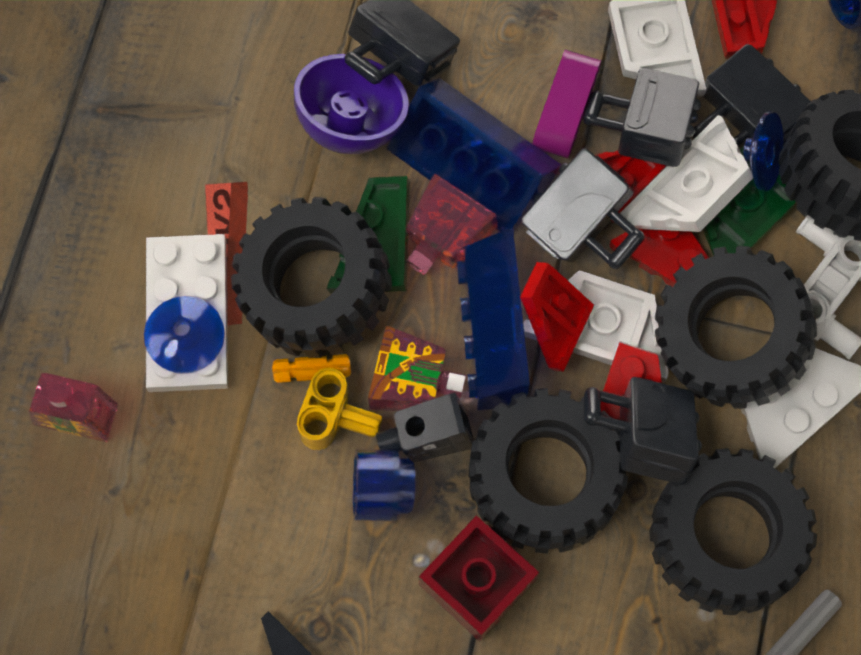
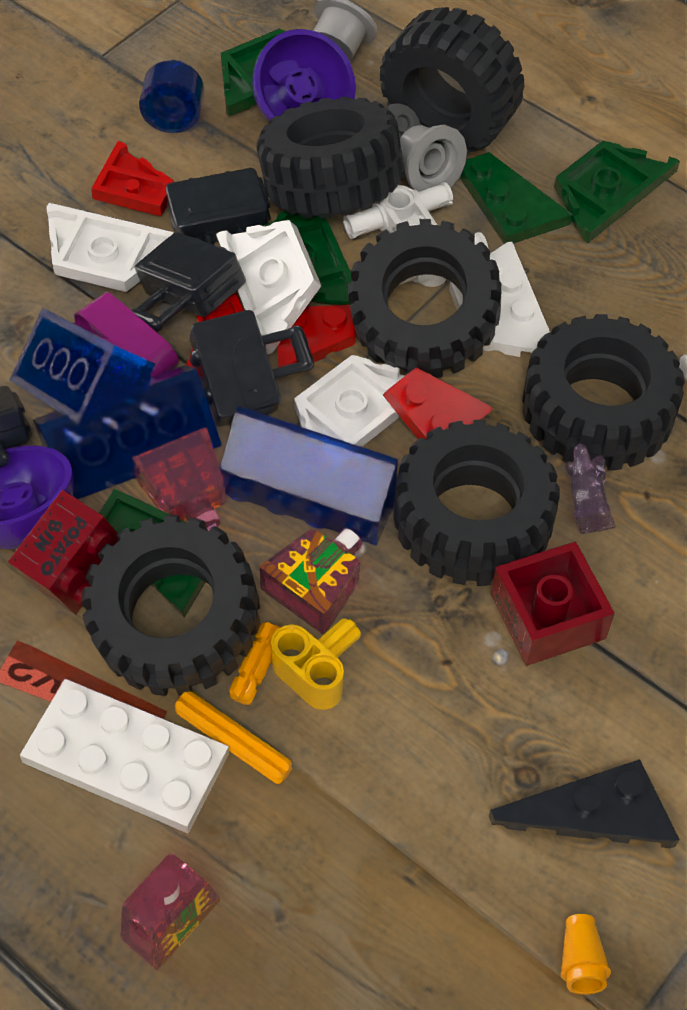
camera: 65 degrees left, 15 degrees down
clear blue dish [144,296,225,374] -> none
clear blue piece [352,449,415,521] -> none
black torso [376,392,474,462] -> none
red wing [520,262,594,372] -> none
black piece [584,377,702,485] -> none
clear blue dish [743,111,784,191] -> none
none -> dark red brick [8,490,119,615]
none -> clear blue slope [9,307,155,427]
none -> light orange axle [174,691,292,784]
none -> clear purple animal [566,444,616,534]

